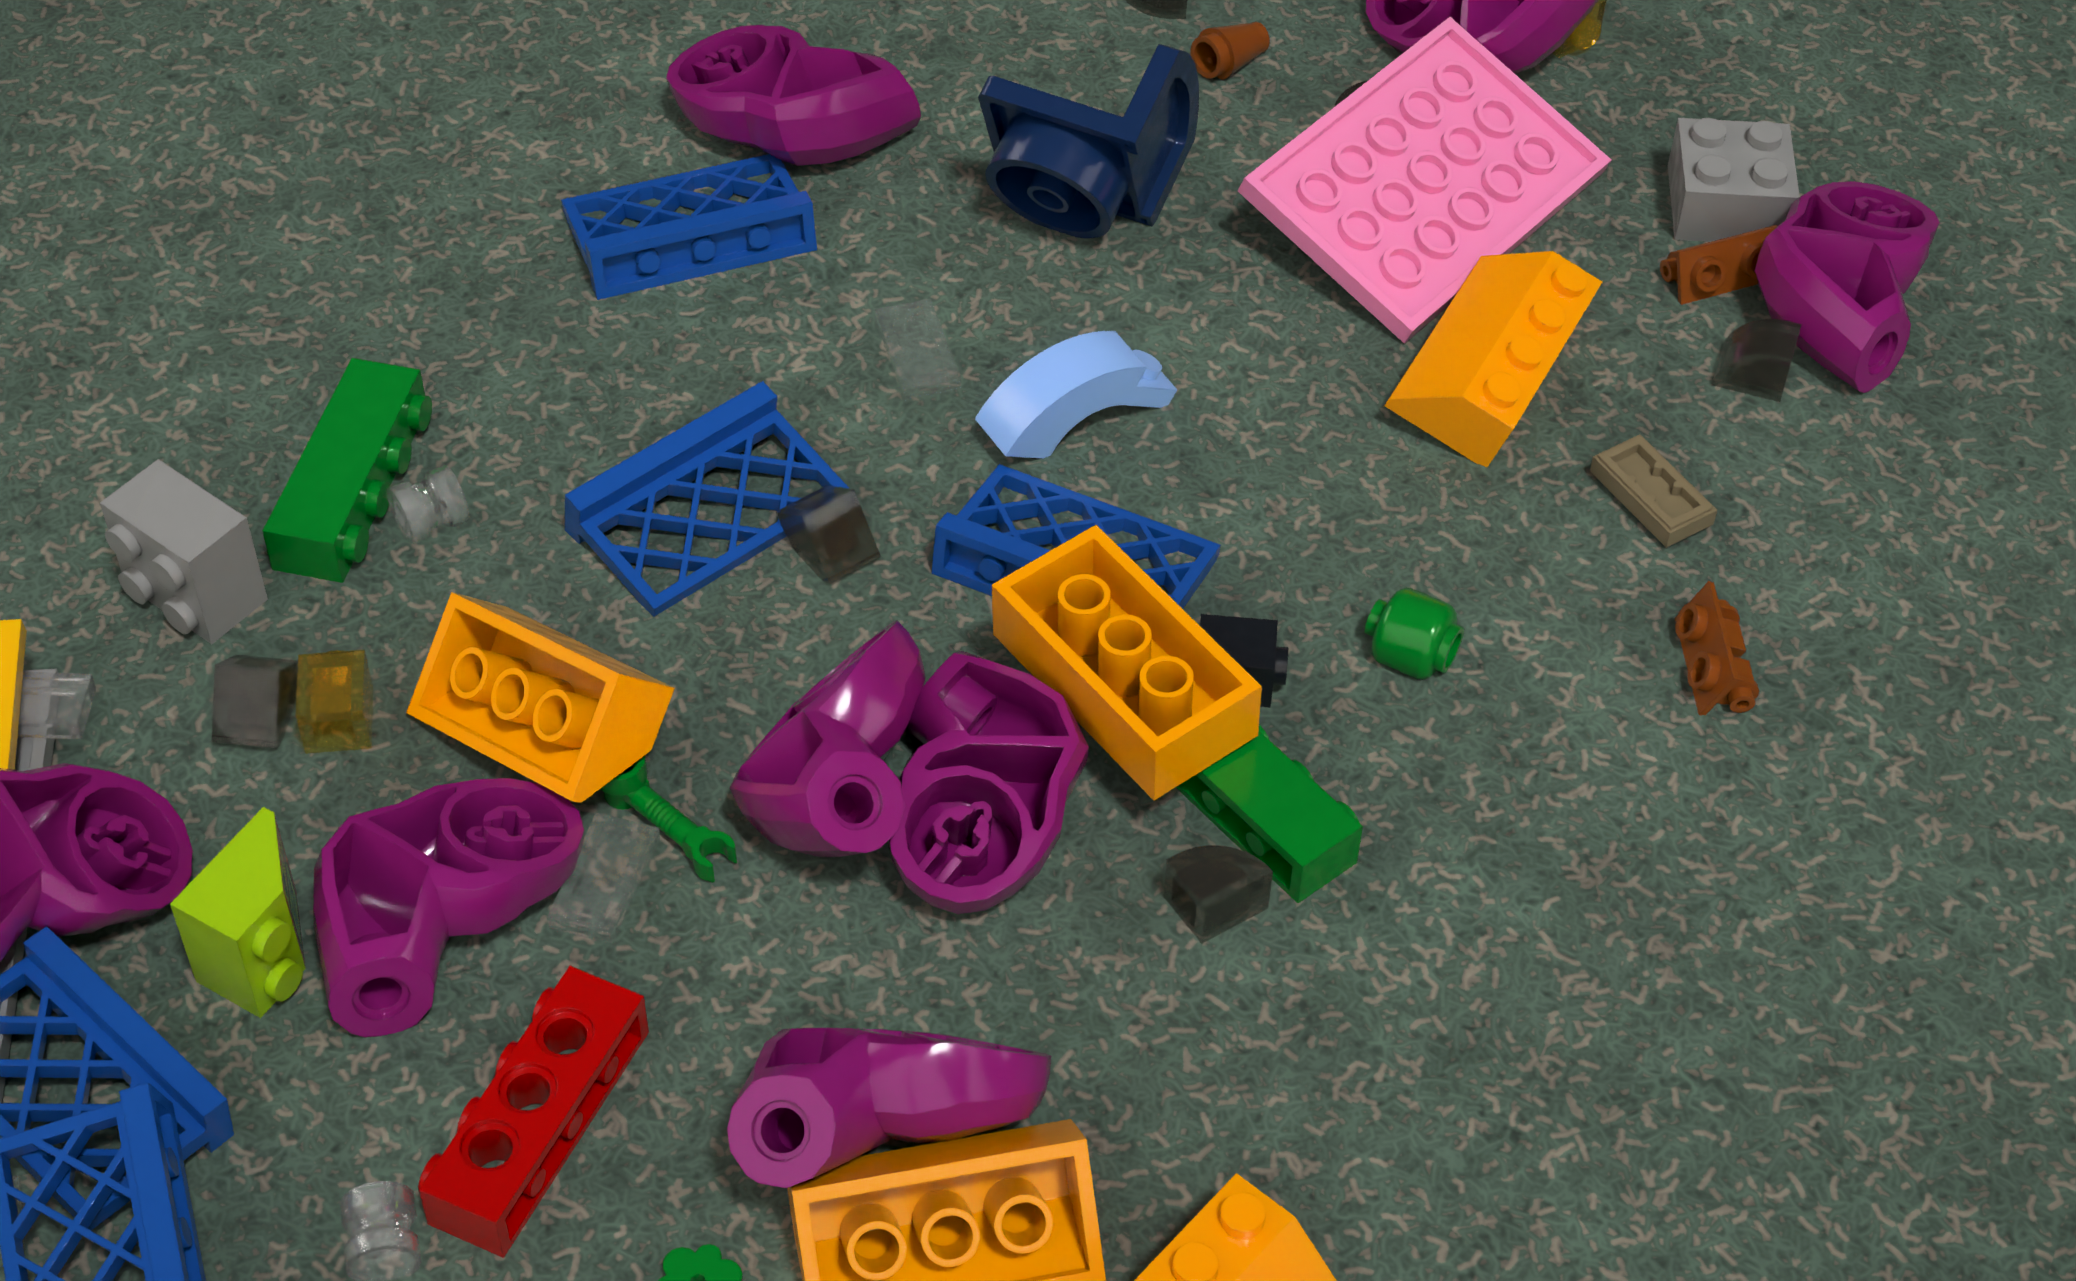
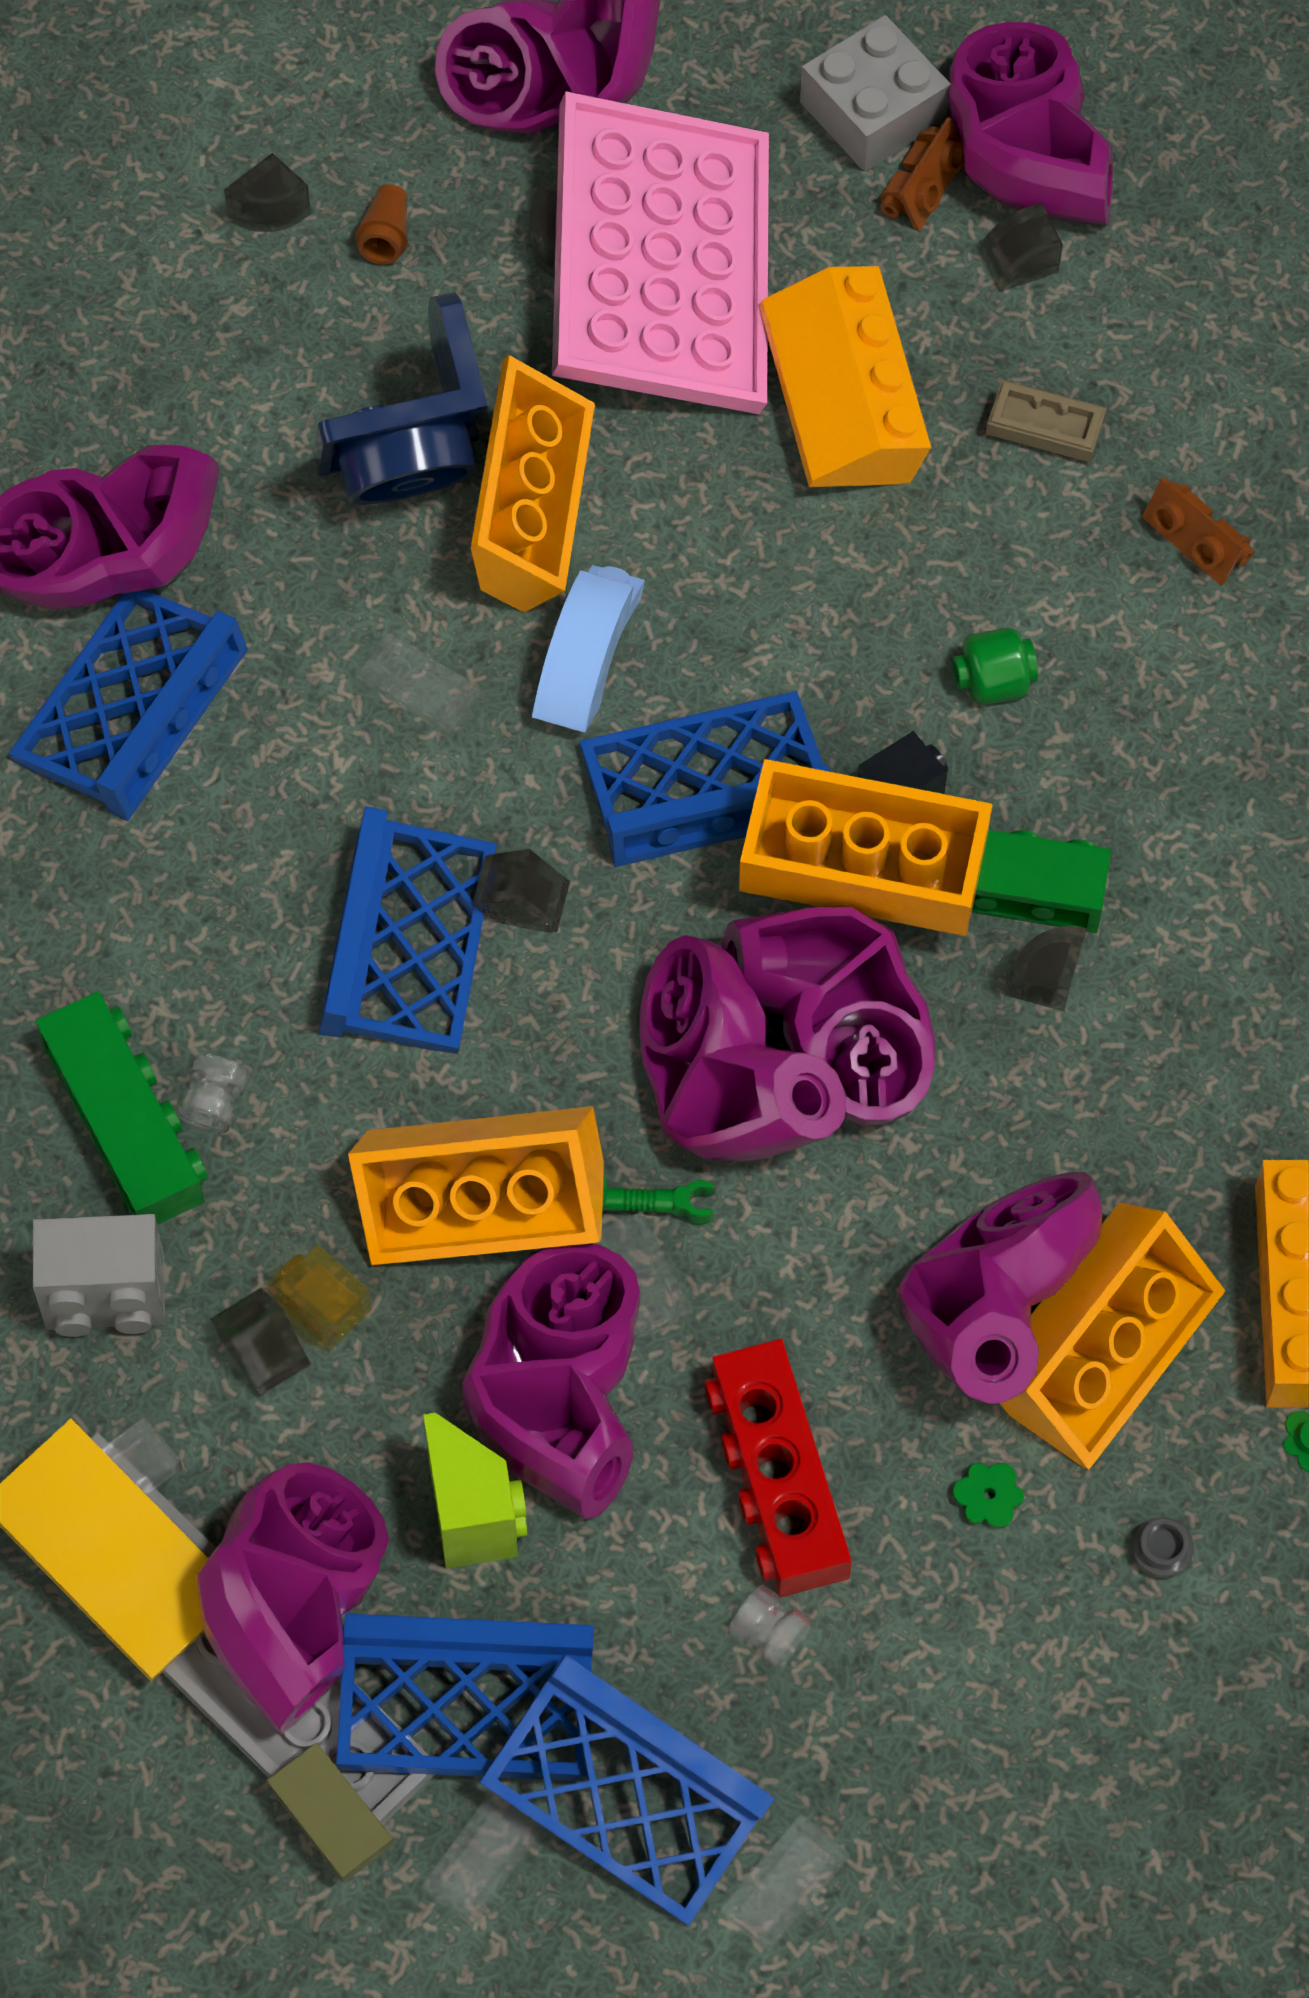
camera: 40 degrees left, 15 degrees up
none -> light orange slope [471,355,595,612]

